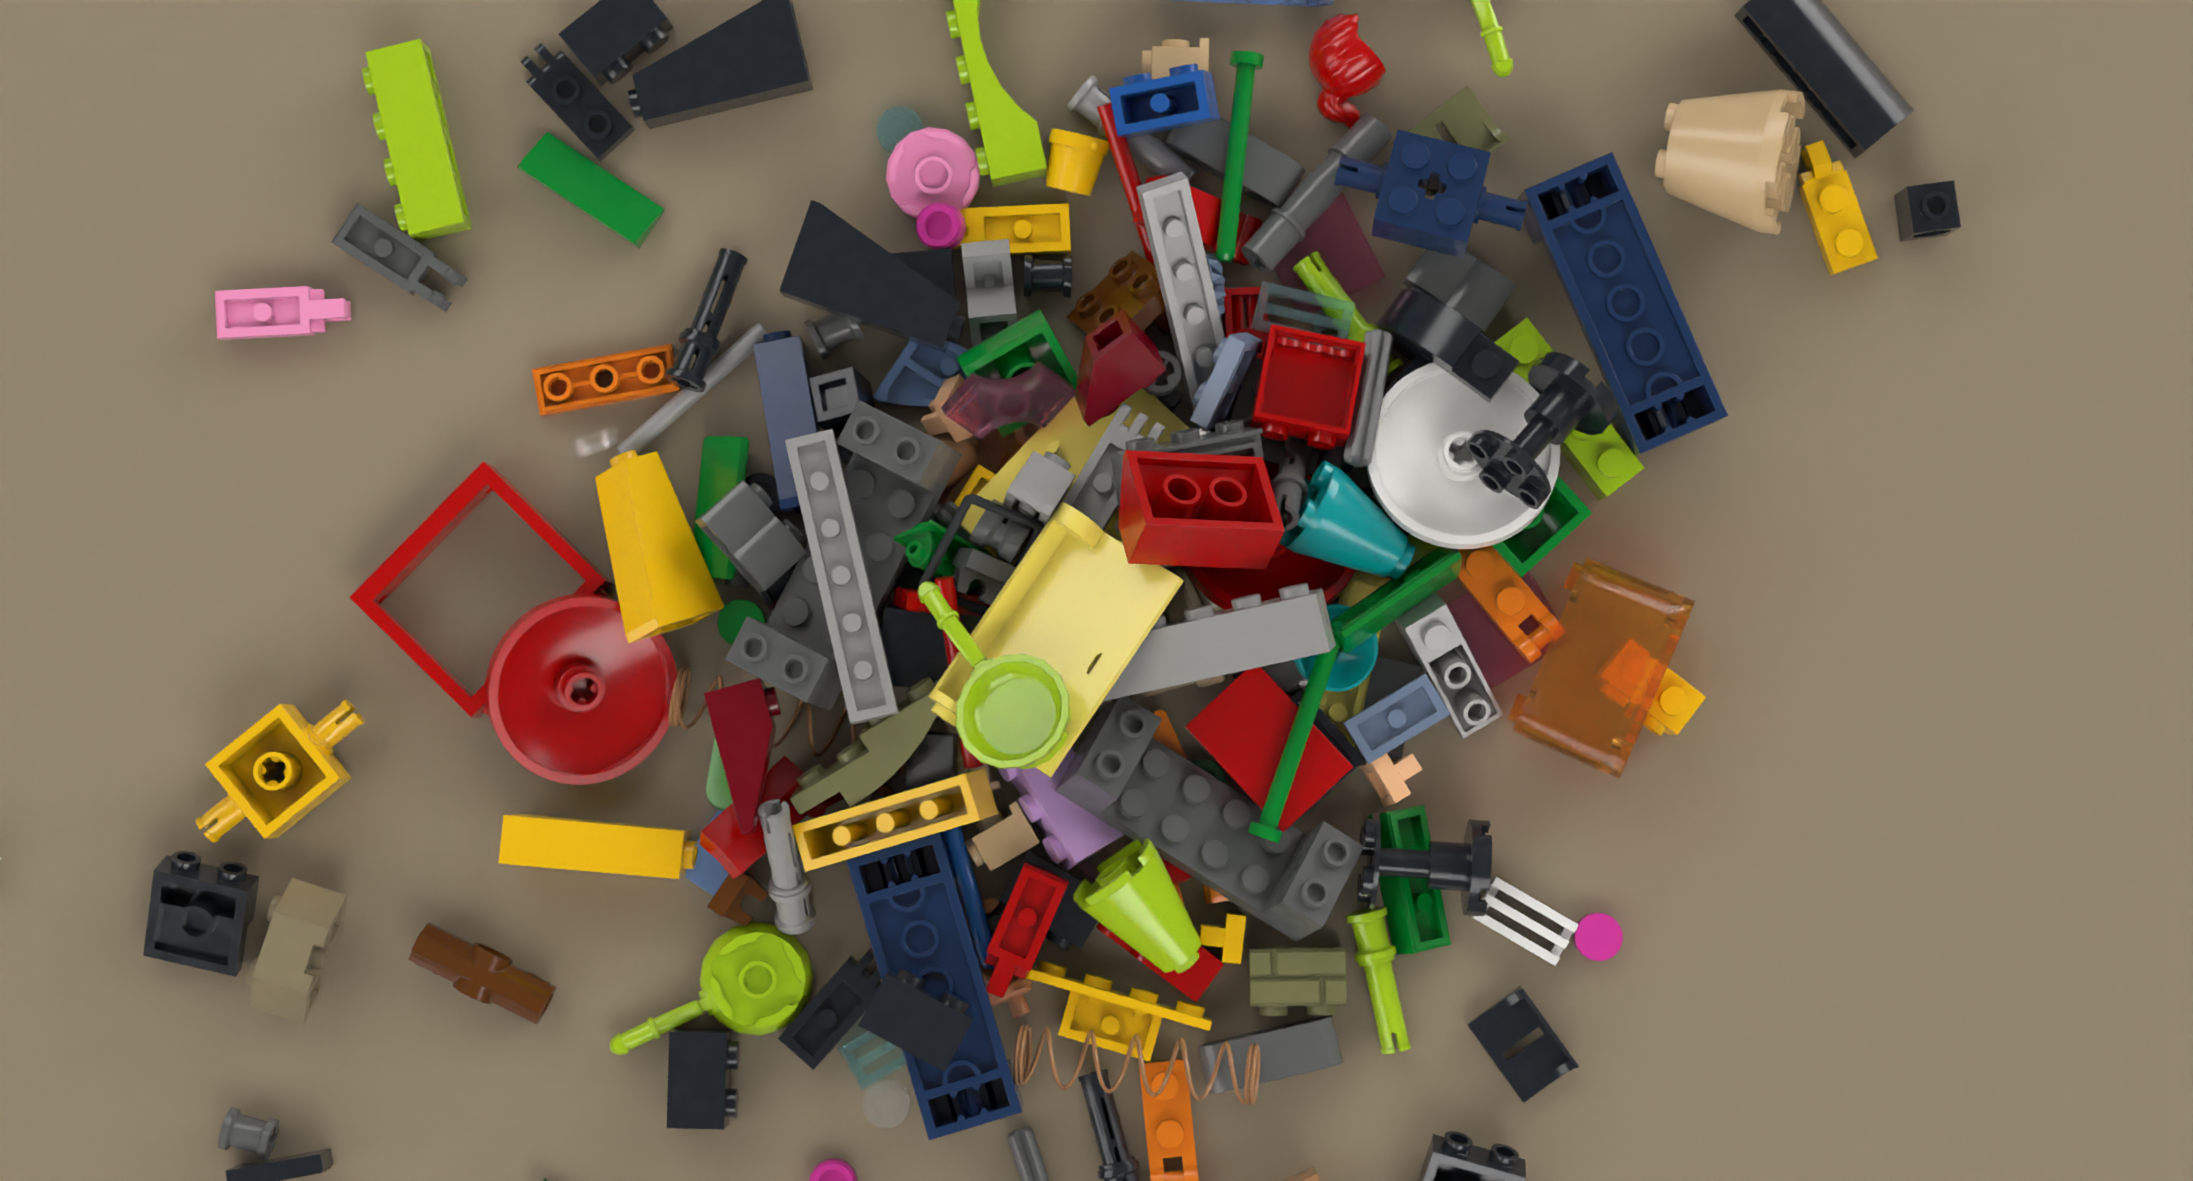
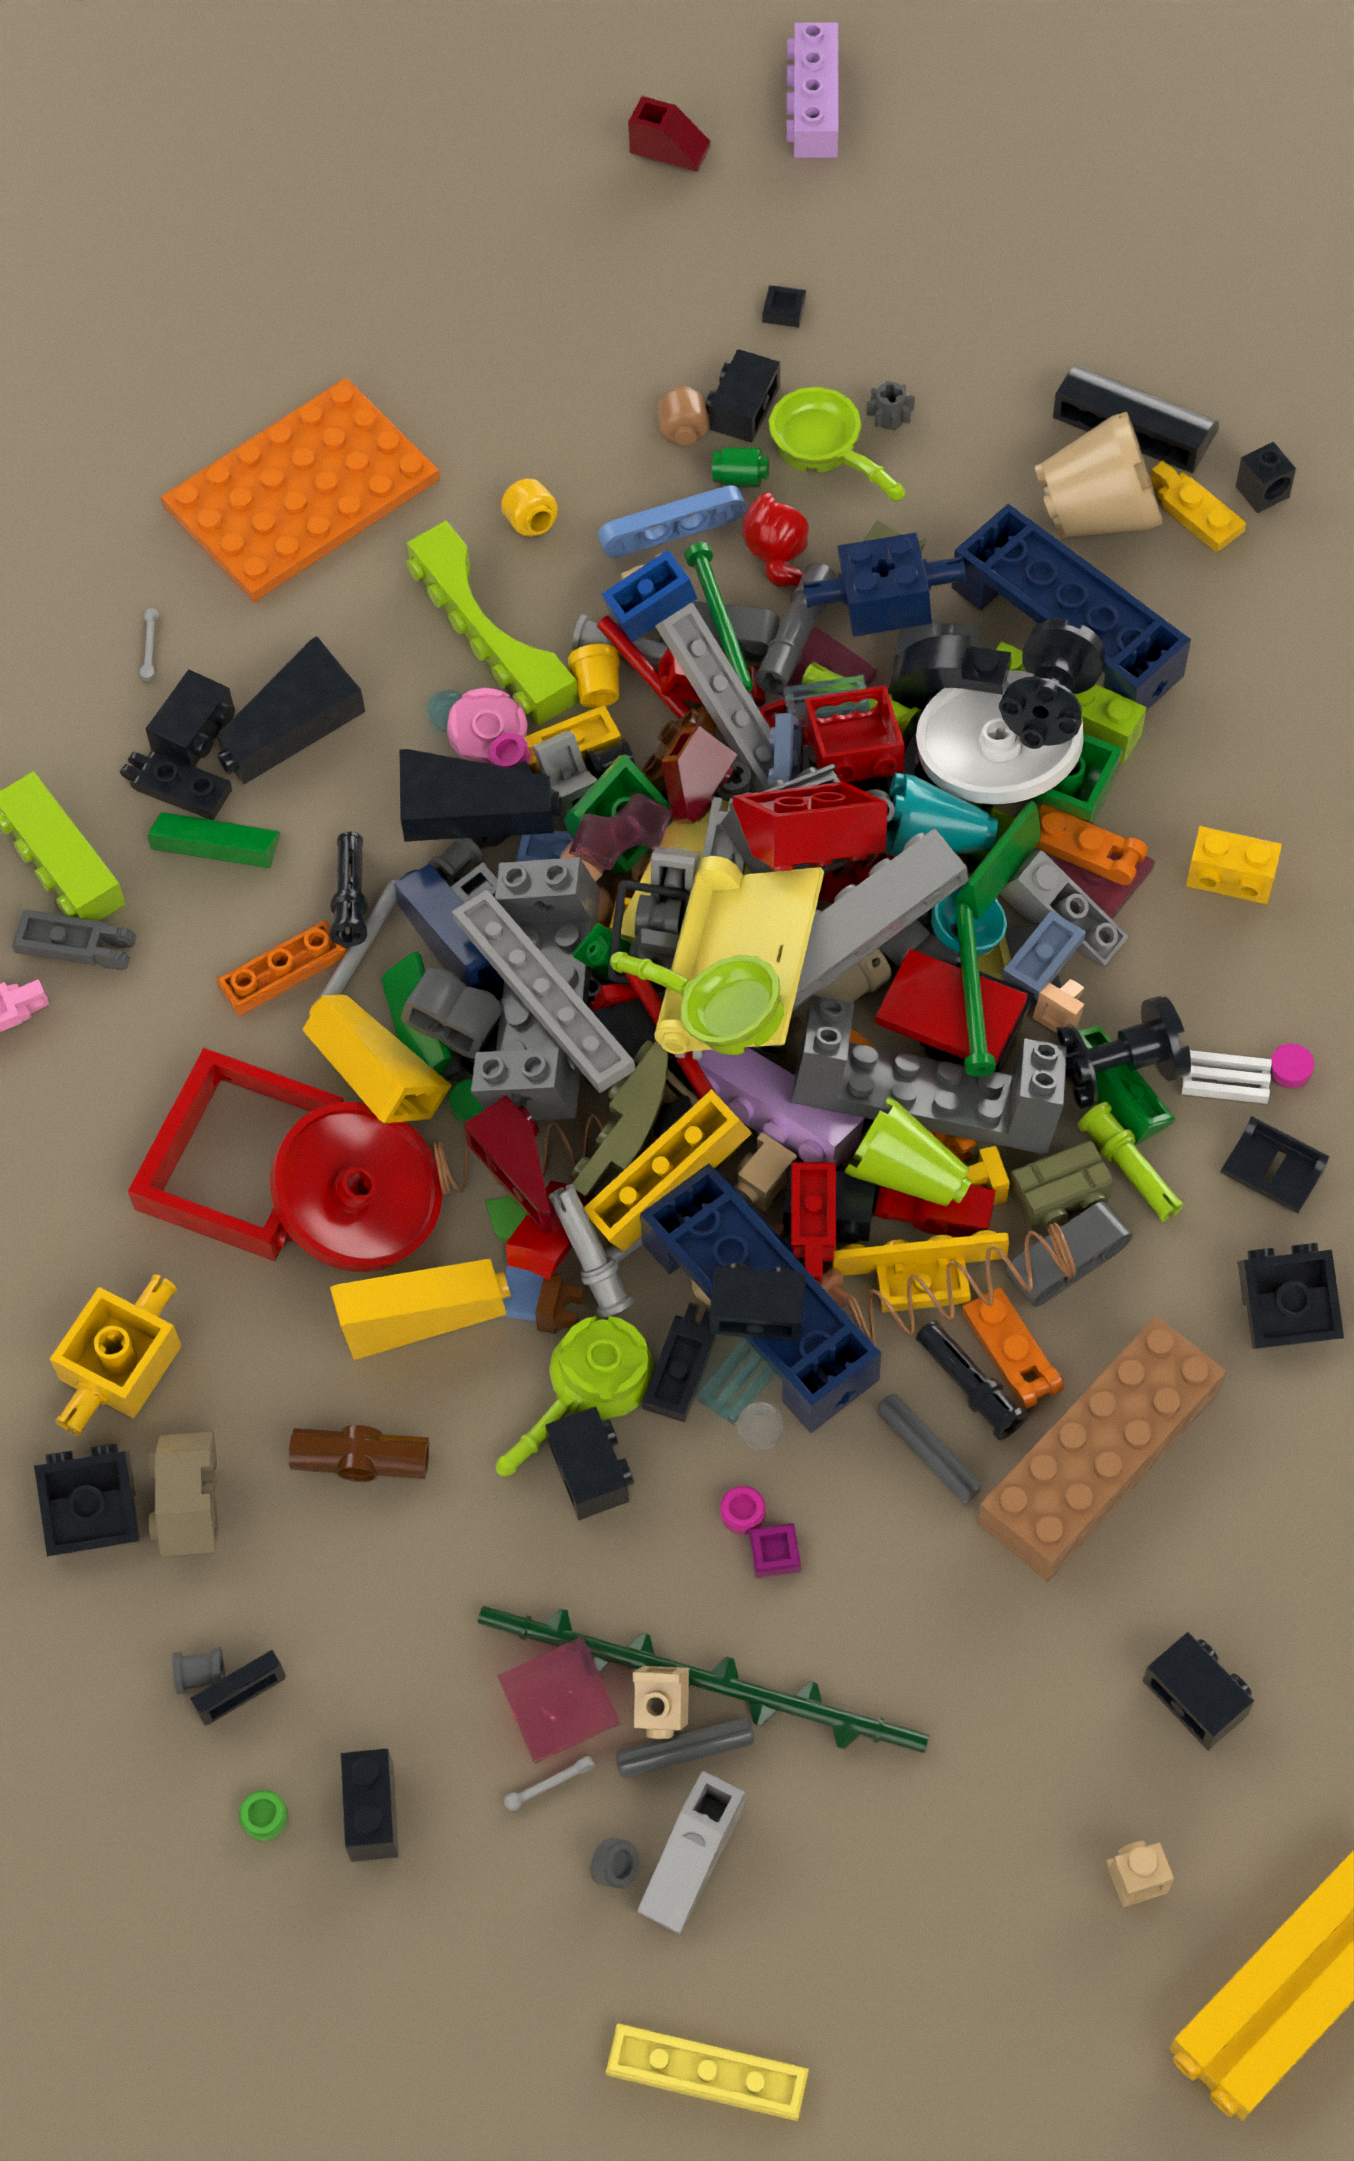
camera: 20 degrees left, 25 degrees down
clear tile [569,426,619,459] -> none
dark grey axle [1343,329,1393,467] -> none
clear orange windscreen [1508,557,1695,779] -> none

